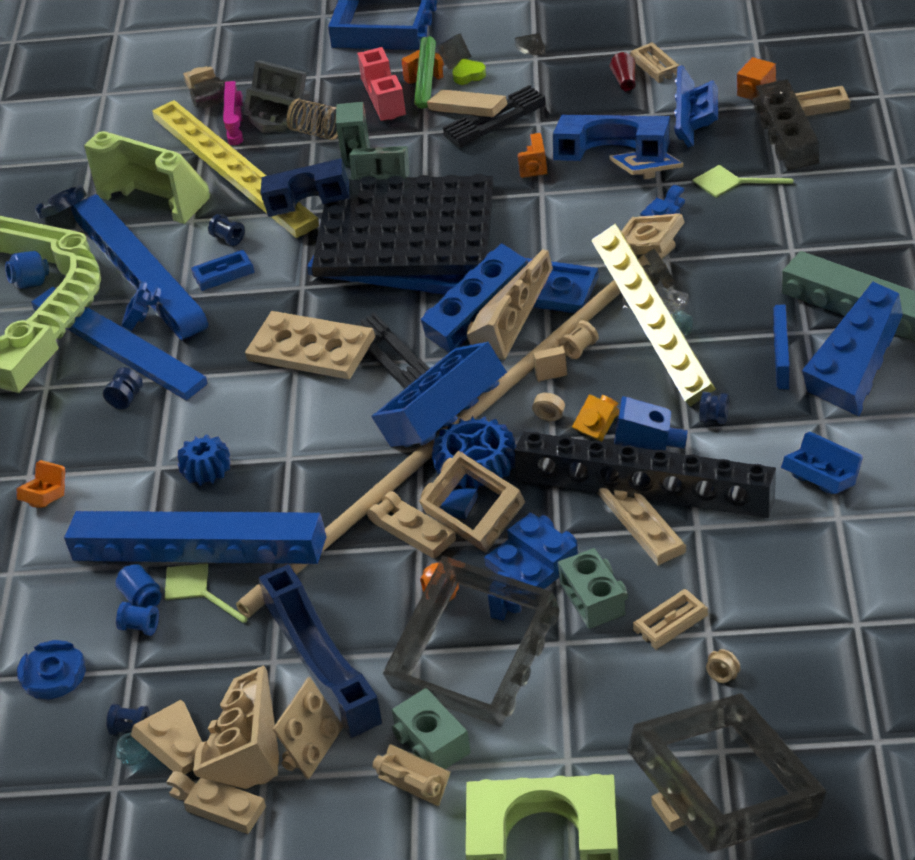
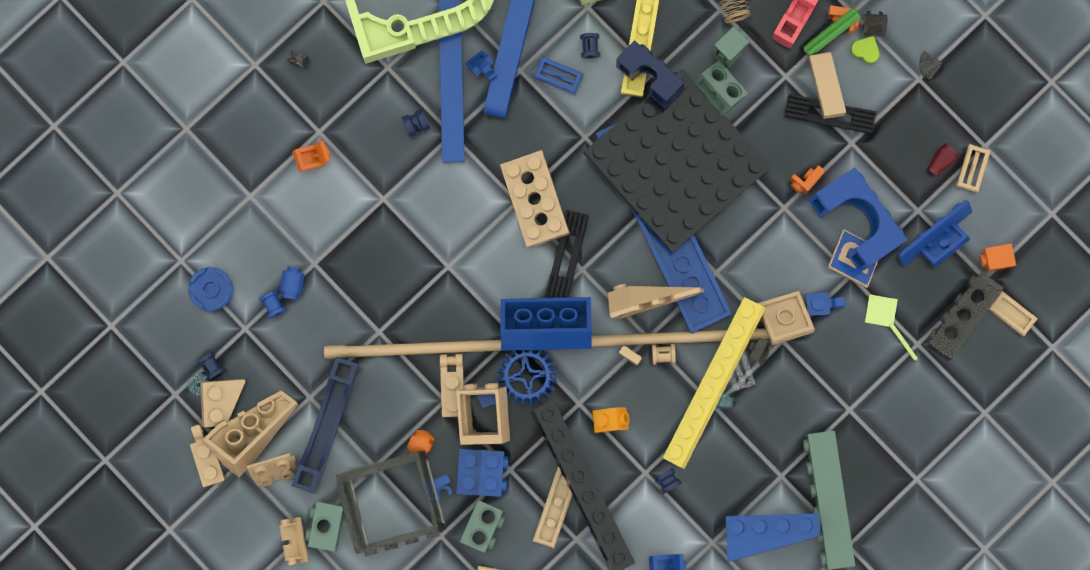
camera: 45 degrees right, 40 degrees up
blue brick [64,511,327,564] -> none
yellowish green piece [165,563,248,623] -> none
blue gear [177,434,231,486] -> none
blue brick [420,243,528,353] -> none
tan tile [532,393,565,421] -> none
blue torso [614,396,688,451] -> none
blue tile [773,305,789,389] -> none

